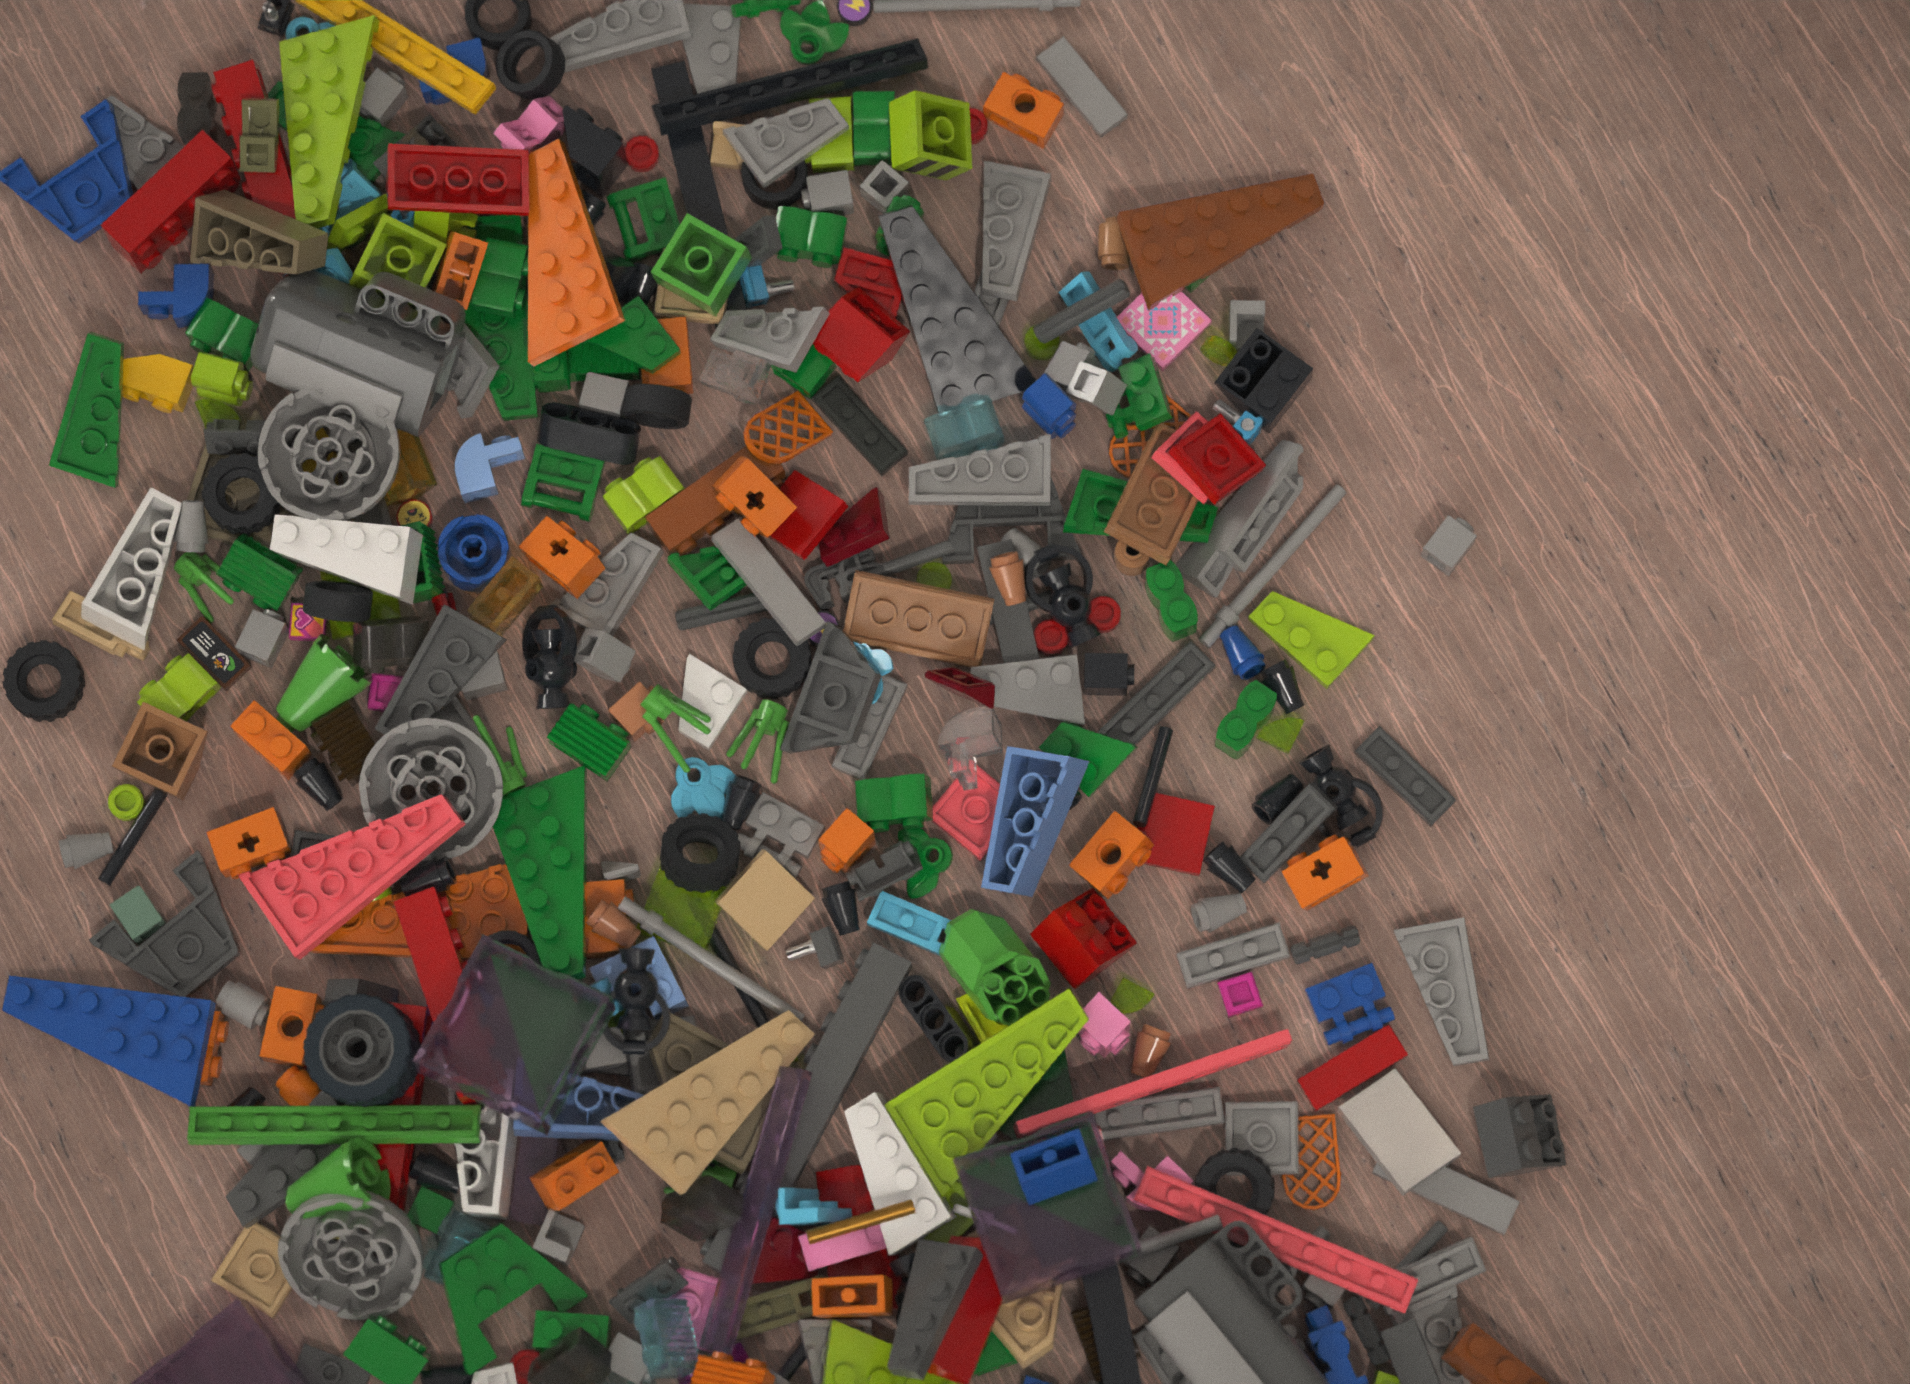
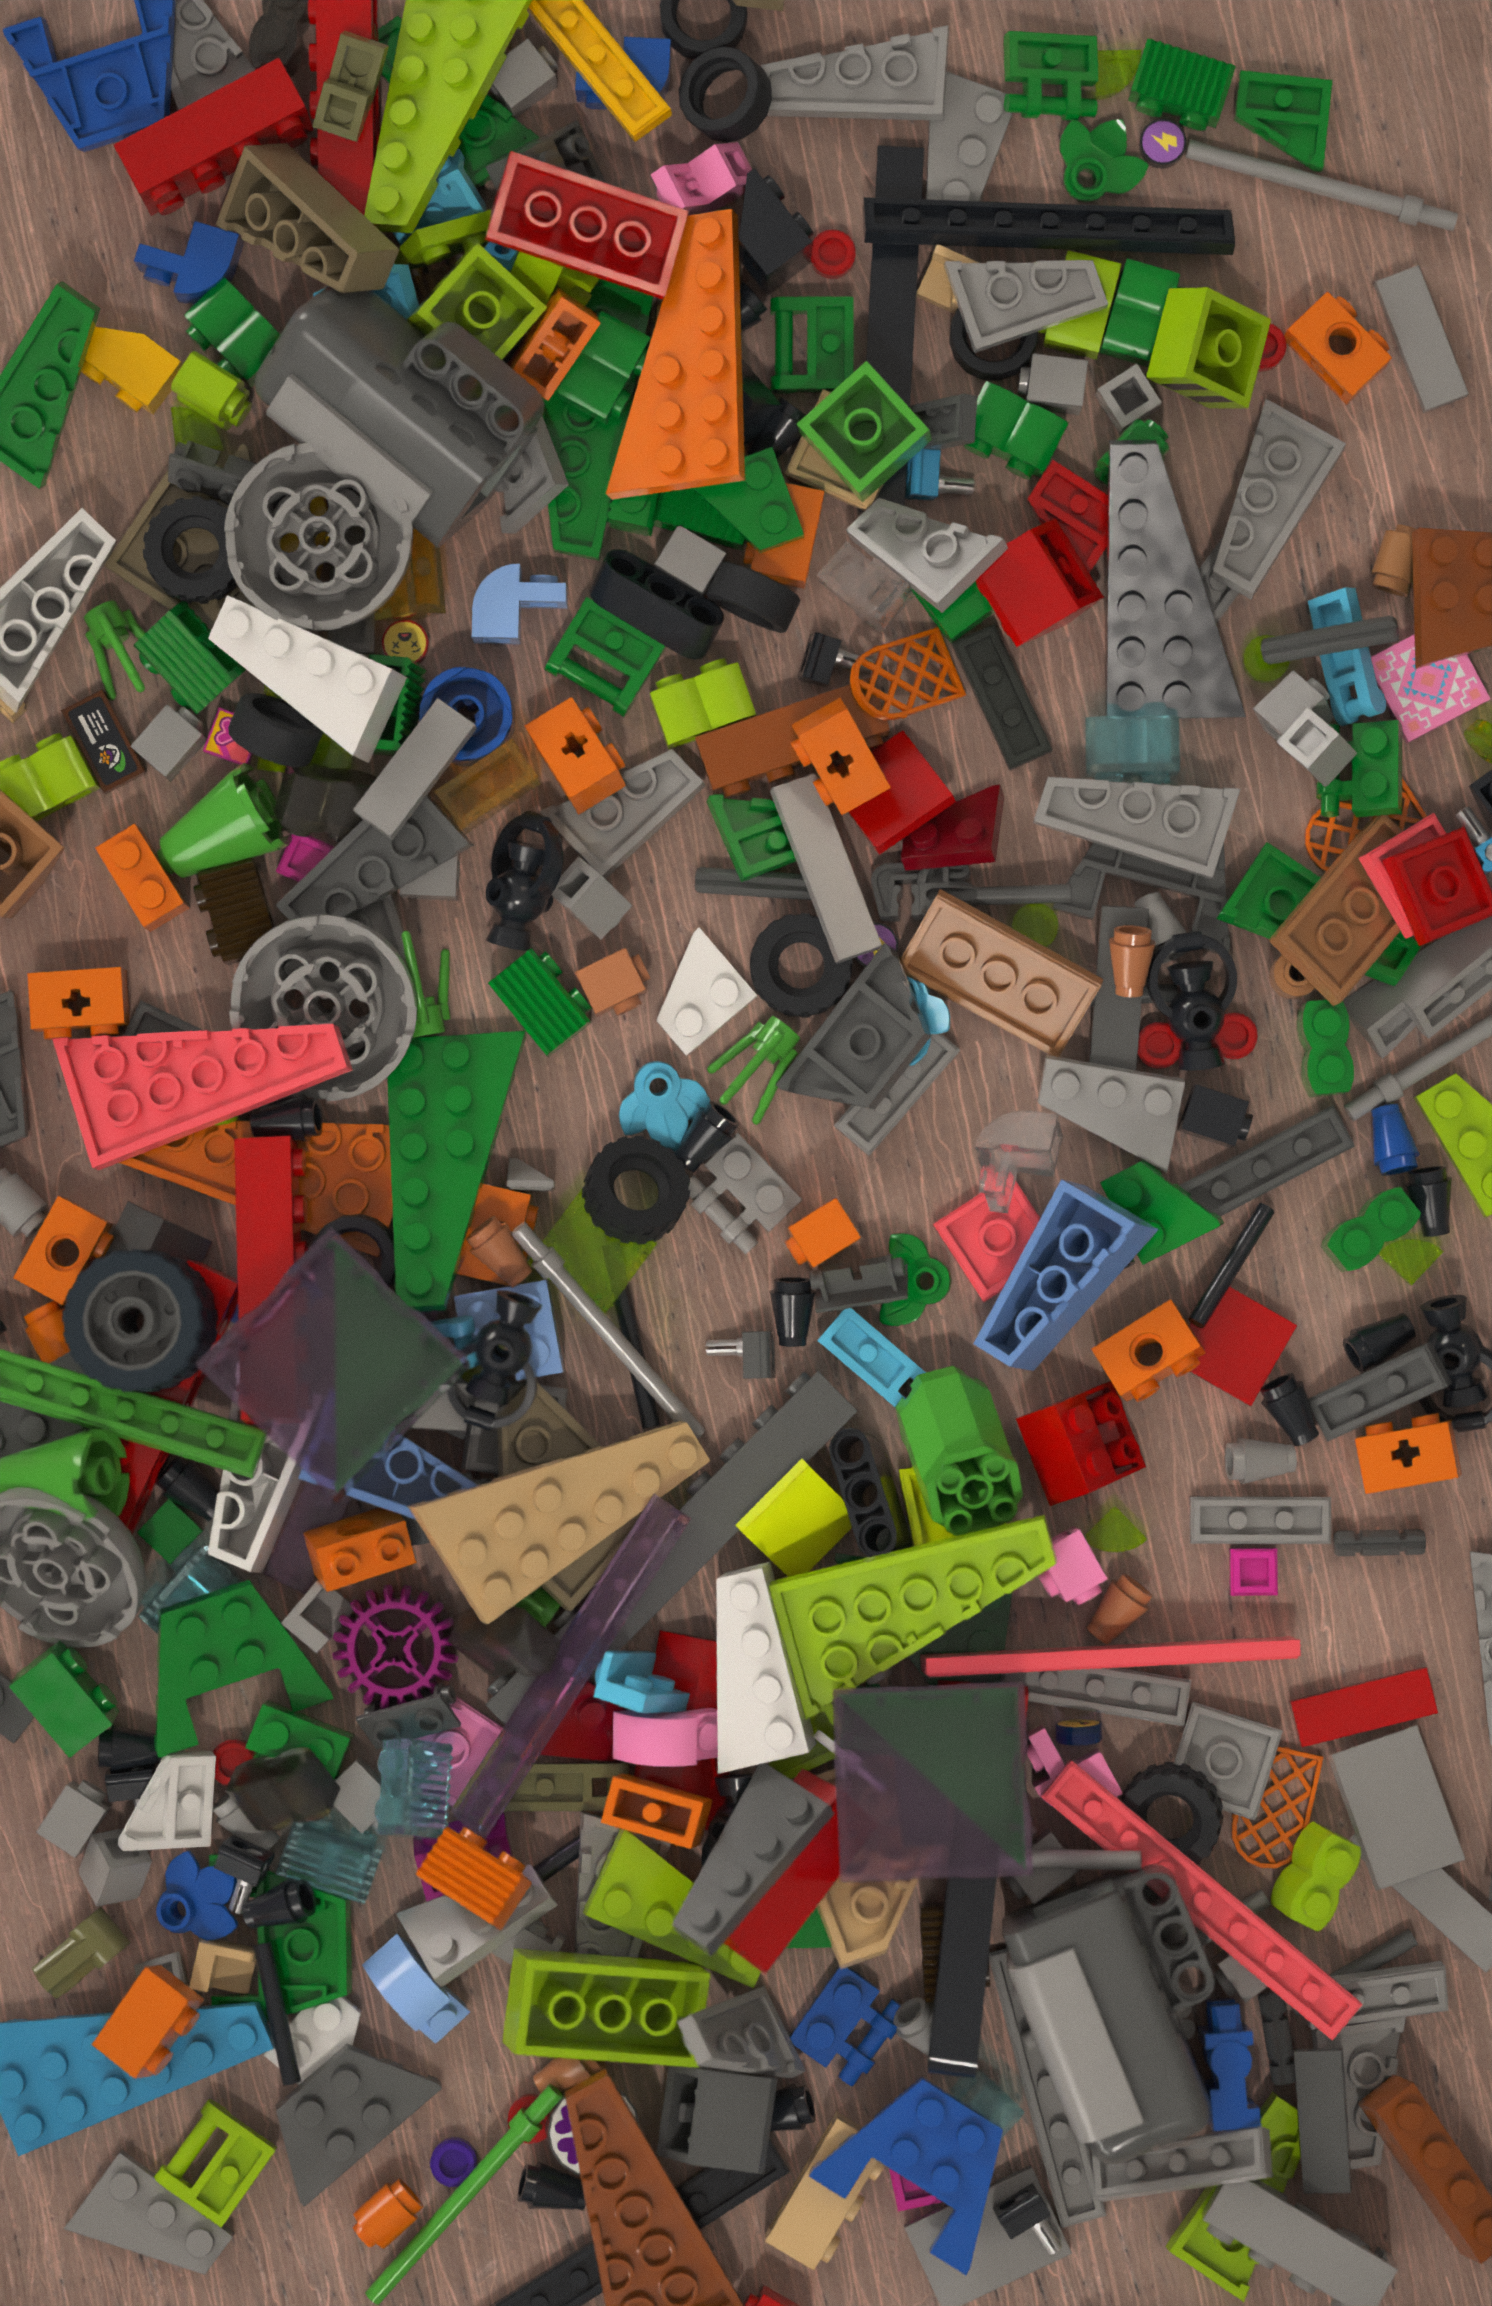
camera: 15 degrees right, 10 degrees up
light grey cone [173,500,209,552] -> none
black cone [293,757,344,811] -> none
bright green plant [640,684,711,773] -> none
tan tile [714,849,815,951] -> none
pearl gold bar [806,1199,916,1245] -> none
green brick [855,774,933,833] -> none
dark red slope [925,667,995,709] -> none
blue brick [1010,1129,1098,1205] -> none
blue brick [1022,373,1077,439] -> none
blue plate [1305,963,1395,1046] -> none
none -> magenta gear [332,1584,459,1710]
none -> light grey tile [353,698,477,840]
none -> neon yellow tile [736,1459,852,1577]
none -> black piece [797,632,873,687]
none -> clear blue tile [1055,1719,1103,1746]
none -> lime brick [1271,1821,1361,1932]

